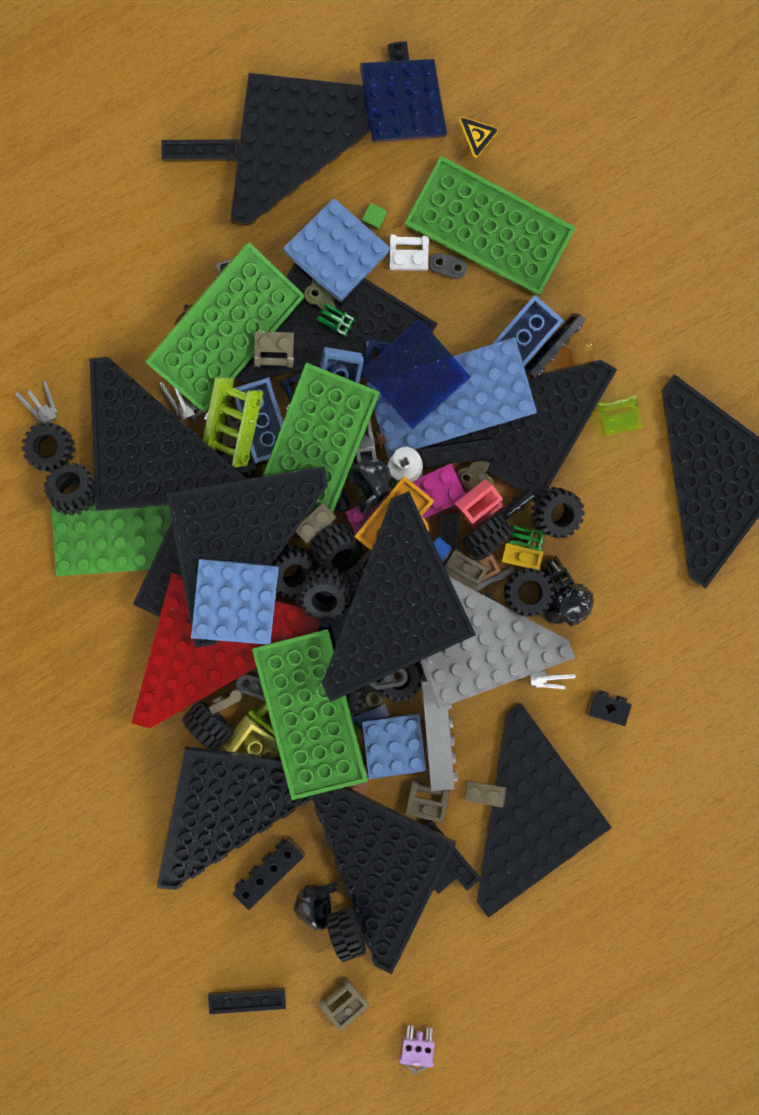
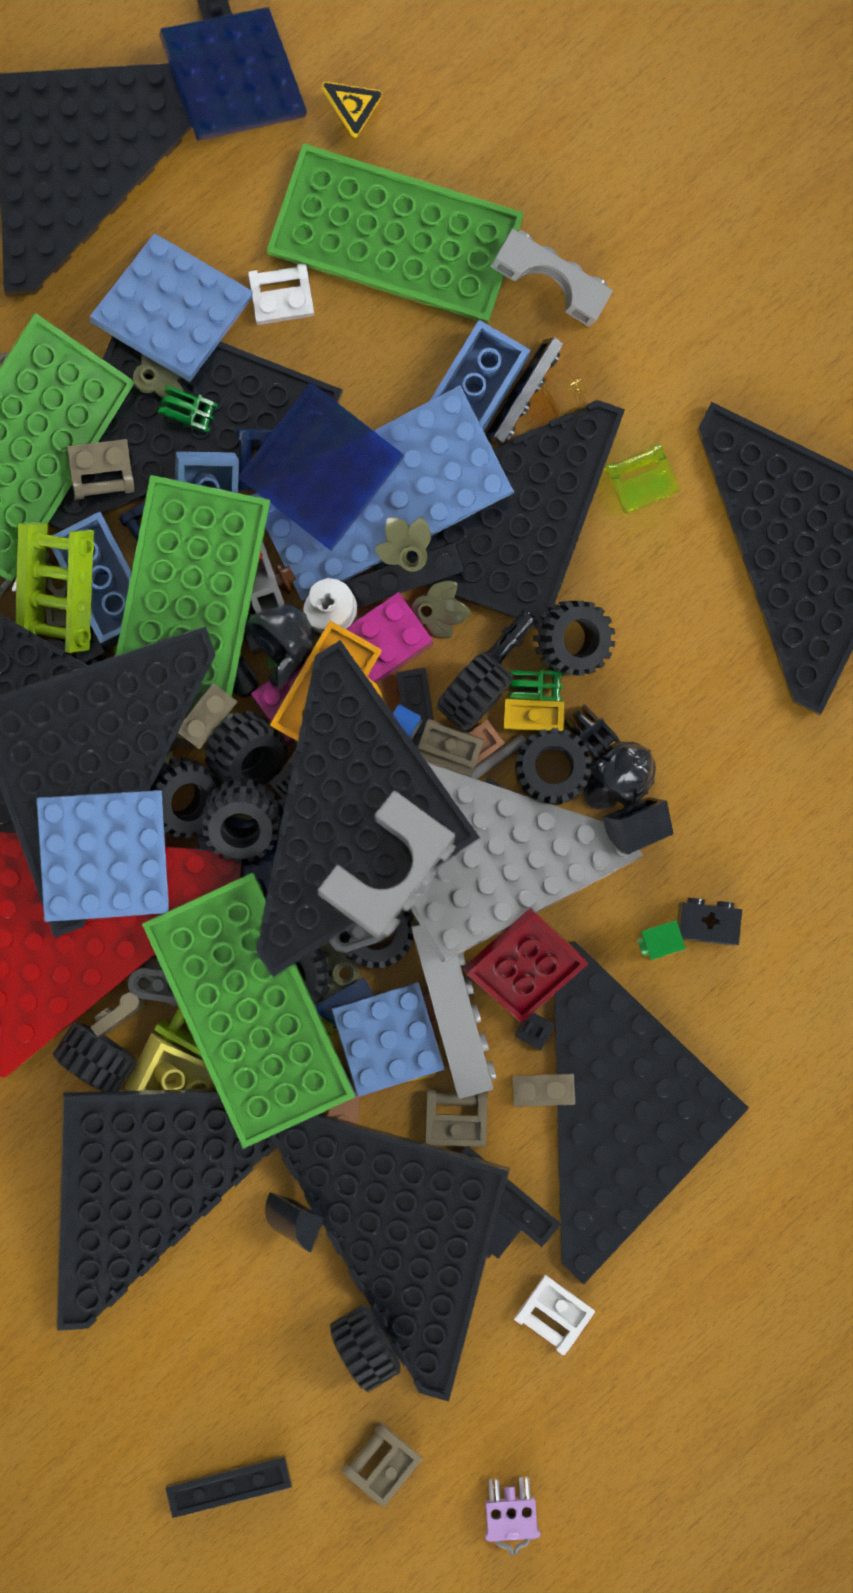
camera: 15 degrees left, 5 degrees down
black brick [233,836,305,911] -> none
black head [293,882,338,931] -> none
bright green tile [362,203,388,230] -> none
dark grey plate [430,253,467,280] -> none
coral piece [455,479,503,530] -> none
white plant [530,663,576,689] -> none
none -> black brick [265,1192,324,1252]
none -> light grey arch [318,791,456,940]
none -> olive plate [375,517,431,572]
none -> dark red plate [463,907,589,1023]
none -> light grey arch [490,229,613,327]
none -> black tile [514,1013,555,1051]
none -> white plate [514,1274,595,1356]
none -> black brick [603,797,674,855]
none -> green slope [637,920,686,961]

